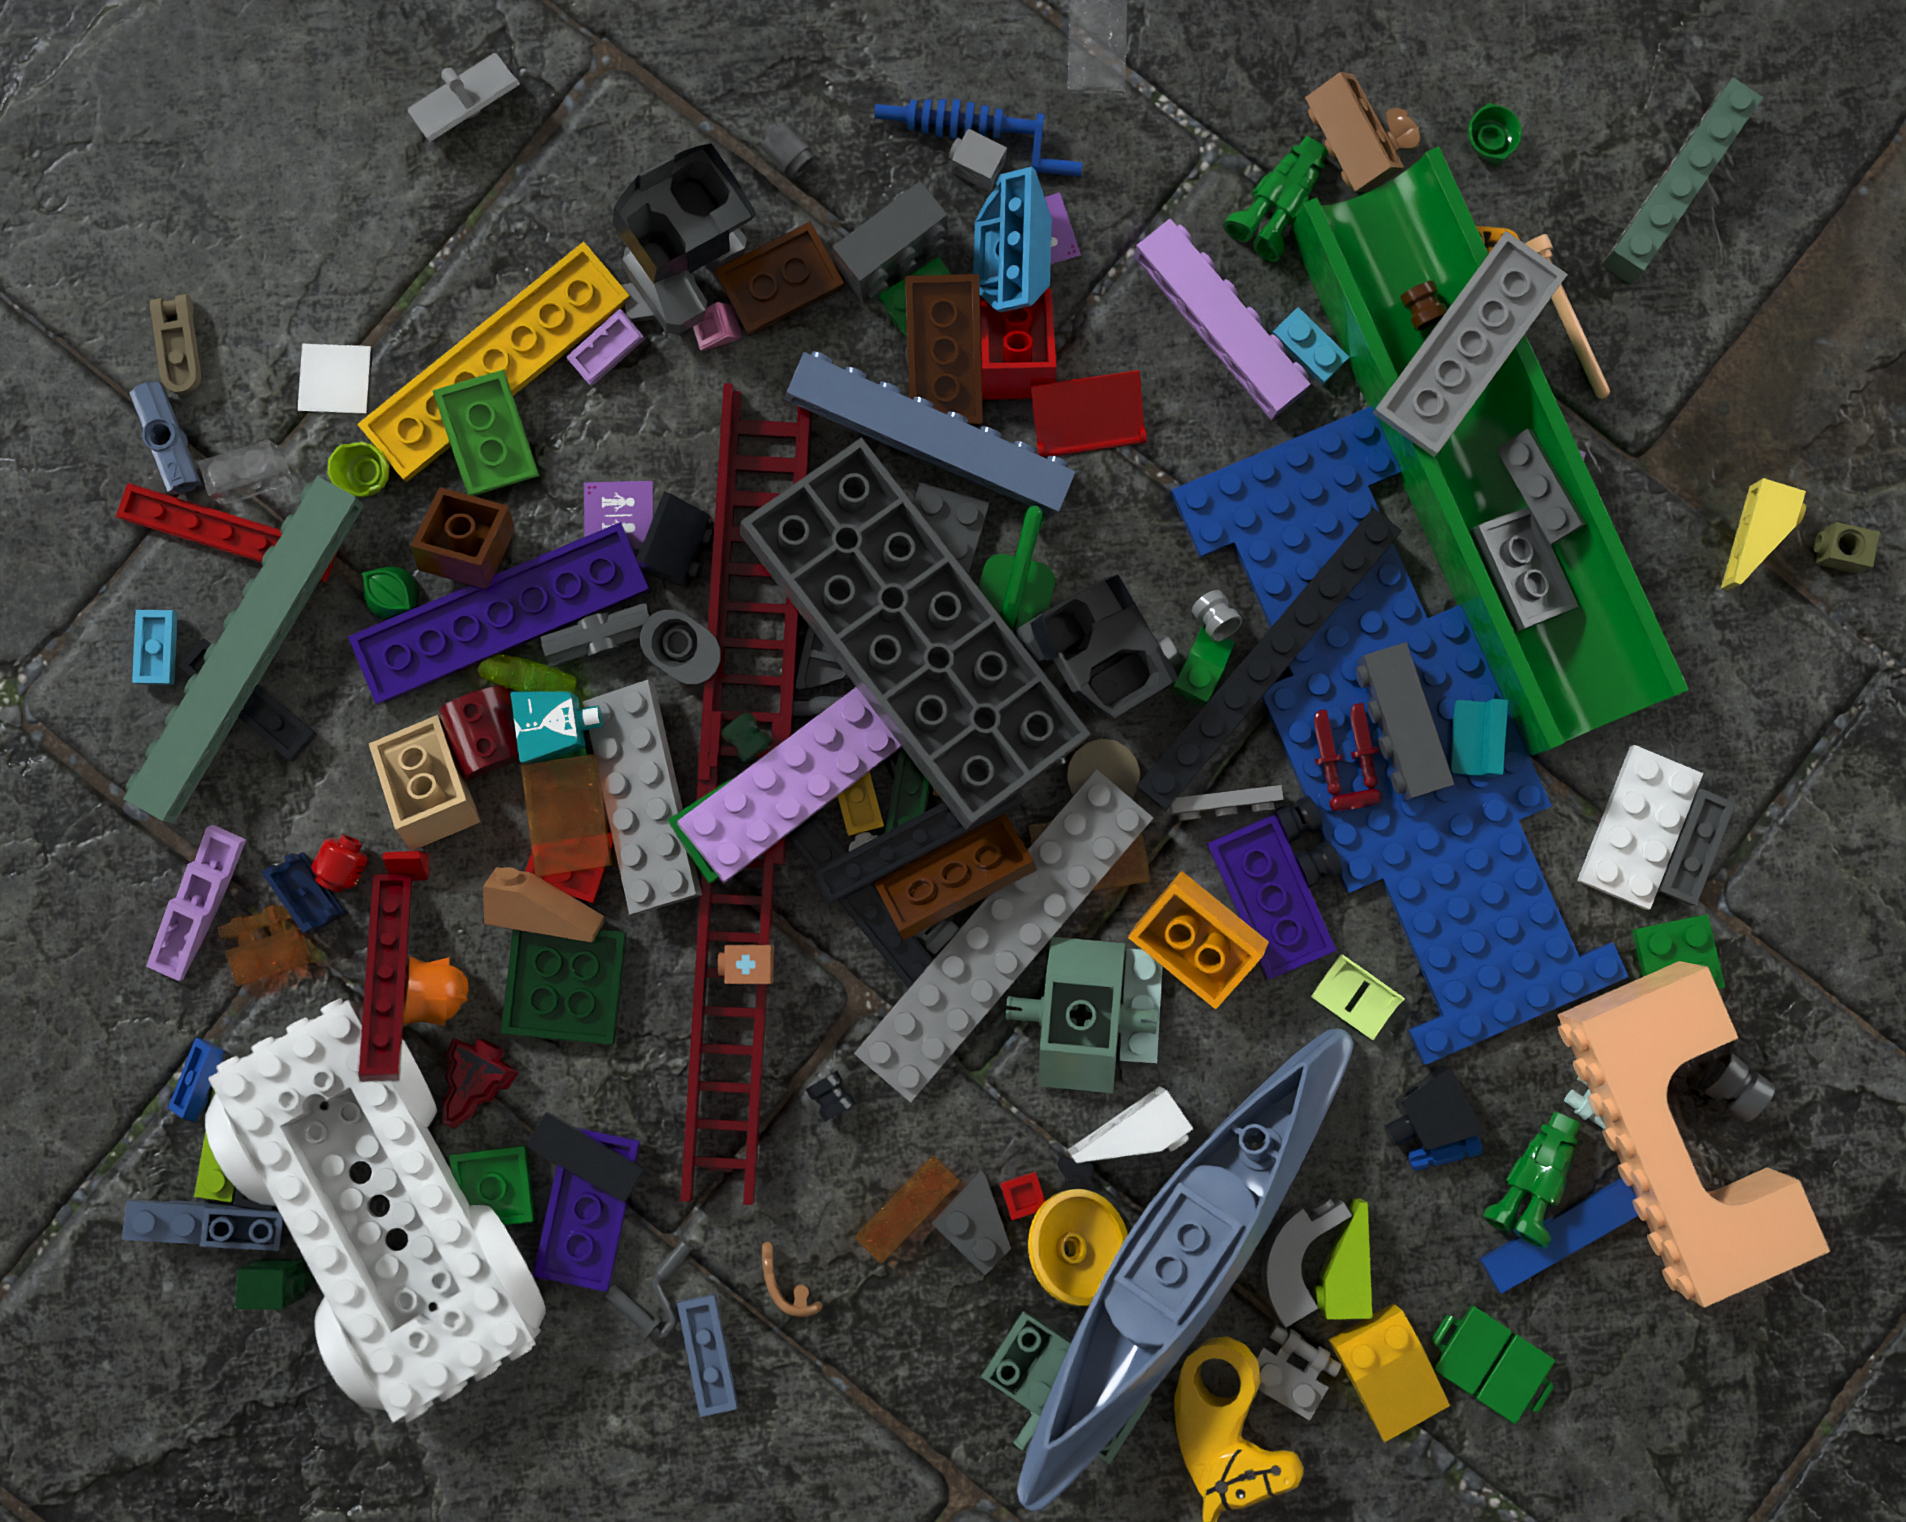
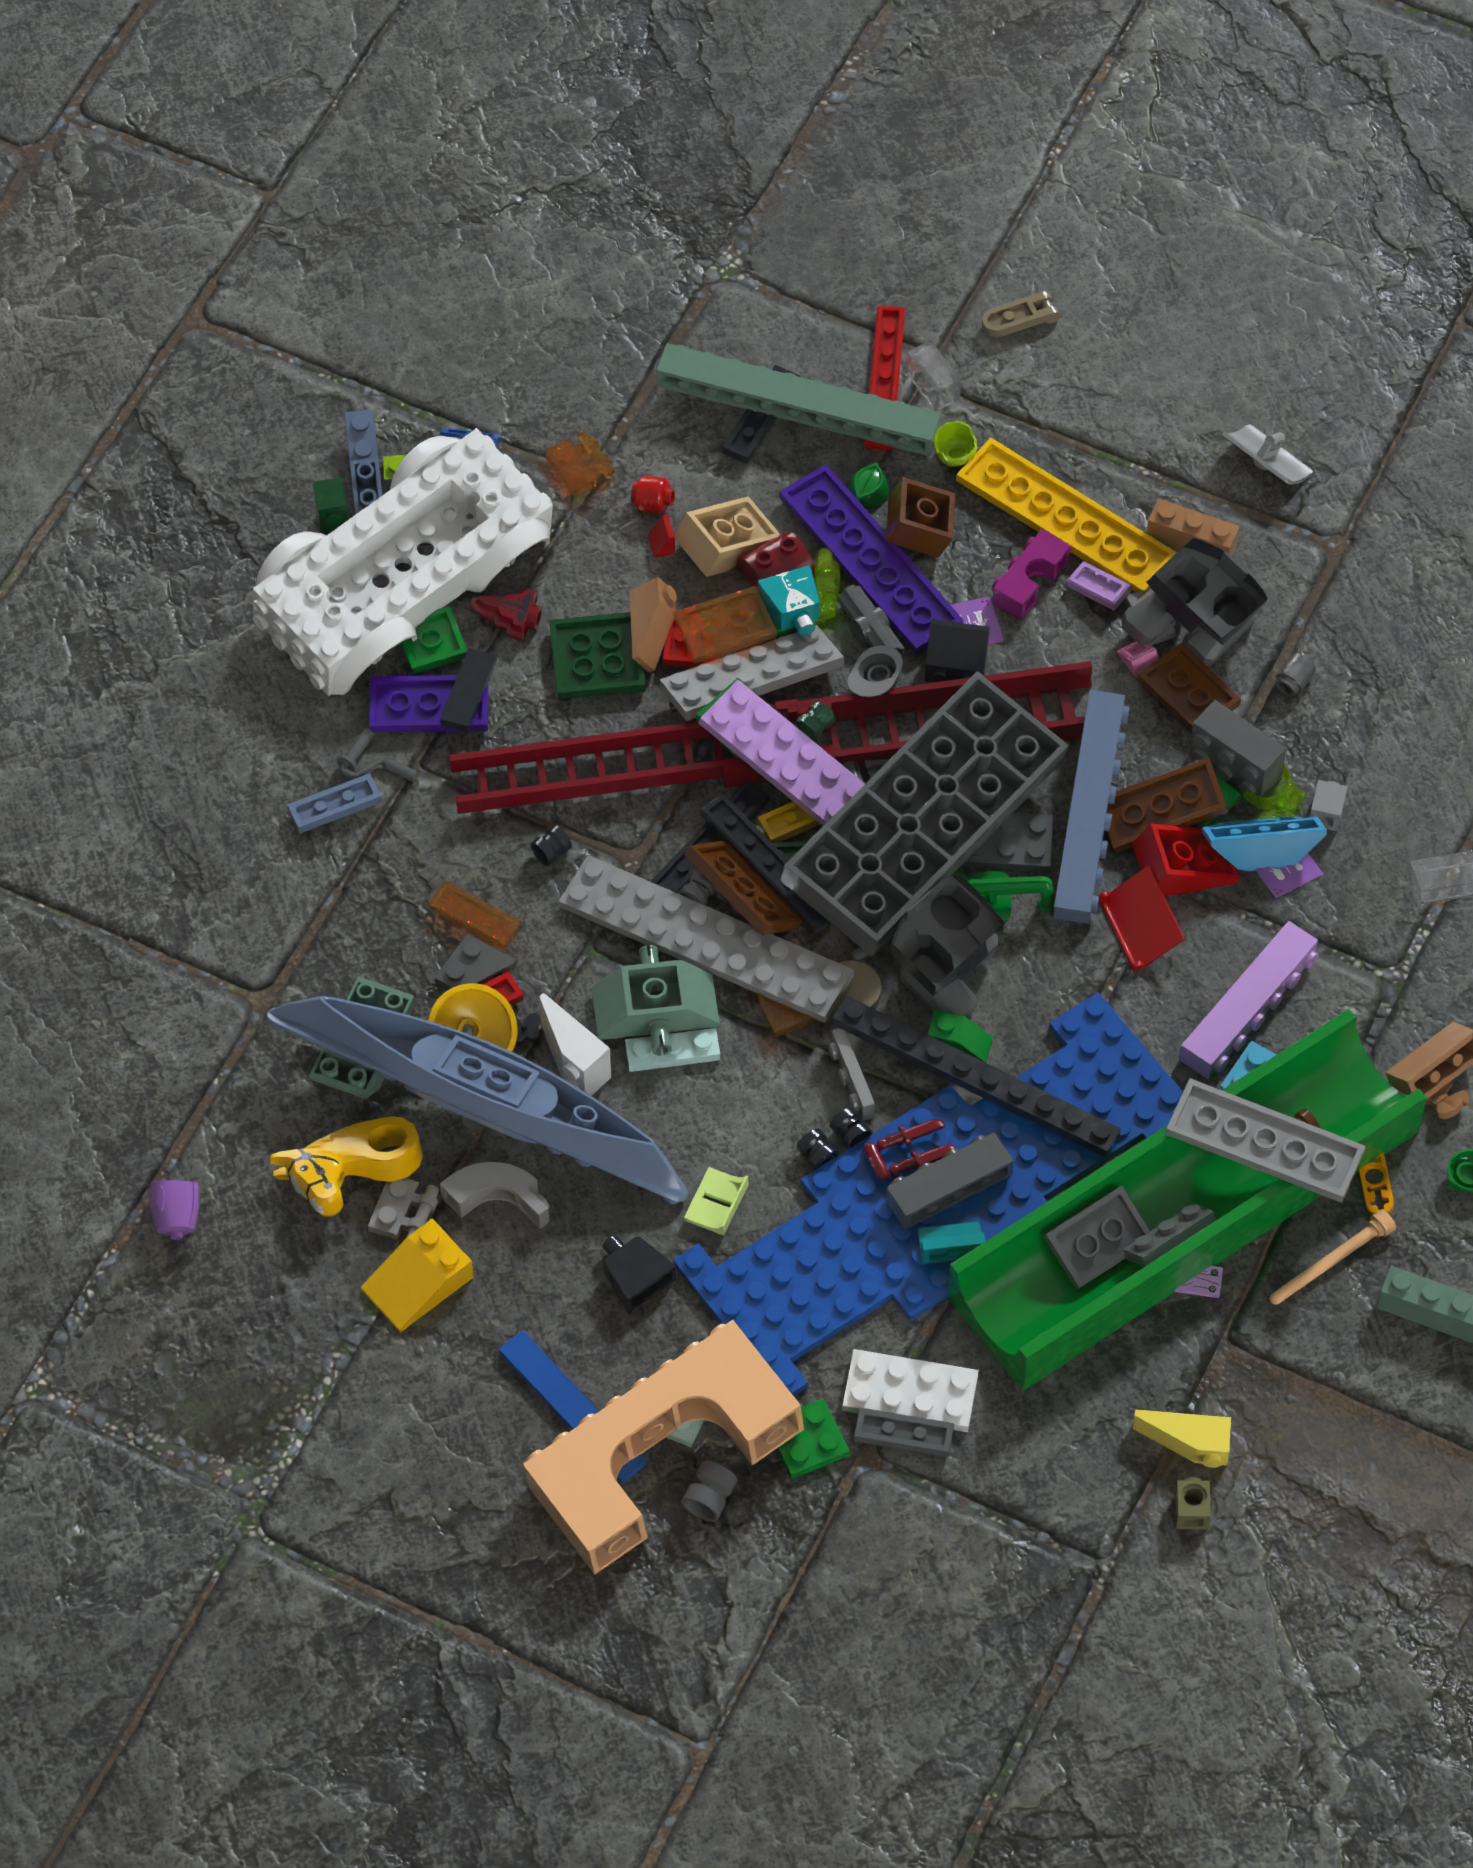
camera: 80 degrees right, 25 degrees down
sand blue piece [129,381,201,495] -> none
medium azure plate [132,610,178,685] -> none
lavender slope [146,825,246,982] -> none
dark blue hinge [261,852,346,934] -> none
white sticker [298,344,371,413] -> none
dark red plate [358,874,412,1082] -> none
orange helmet [403,955,468,1027] -> none
bright green tile [432,369,539,496] -> none
nougat brick [718,945,774,984] -> none
medium nougat piece [762,1242,823,1317] -> none
blue piece [874,99,1082,177] -> none
light orange brick [1128,870,1269,1010] -> none
light grey wheel [1191,590,1242,642] -> none
dark purple plate [1206,814,1336,980] -> none
green piece [1223,136,1329,262] -> none
lime slope [1313,1198,1372,1320] -> none
blue axle [1408,1135,1483,1171] -> none
green piece [1431,1305,1555,1424] -> none
green piece [1482,1112,1582,1250] -> none
none -> magenta arch [991,529,1071,621]
none -> medium nougat brick [1147,498,1240,557]
none -> clear neon green helmet [1243,765,1307,815]

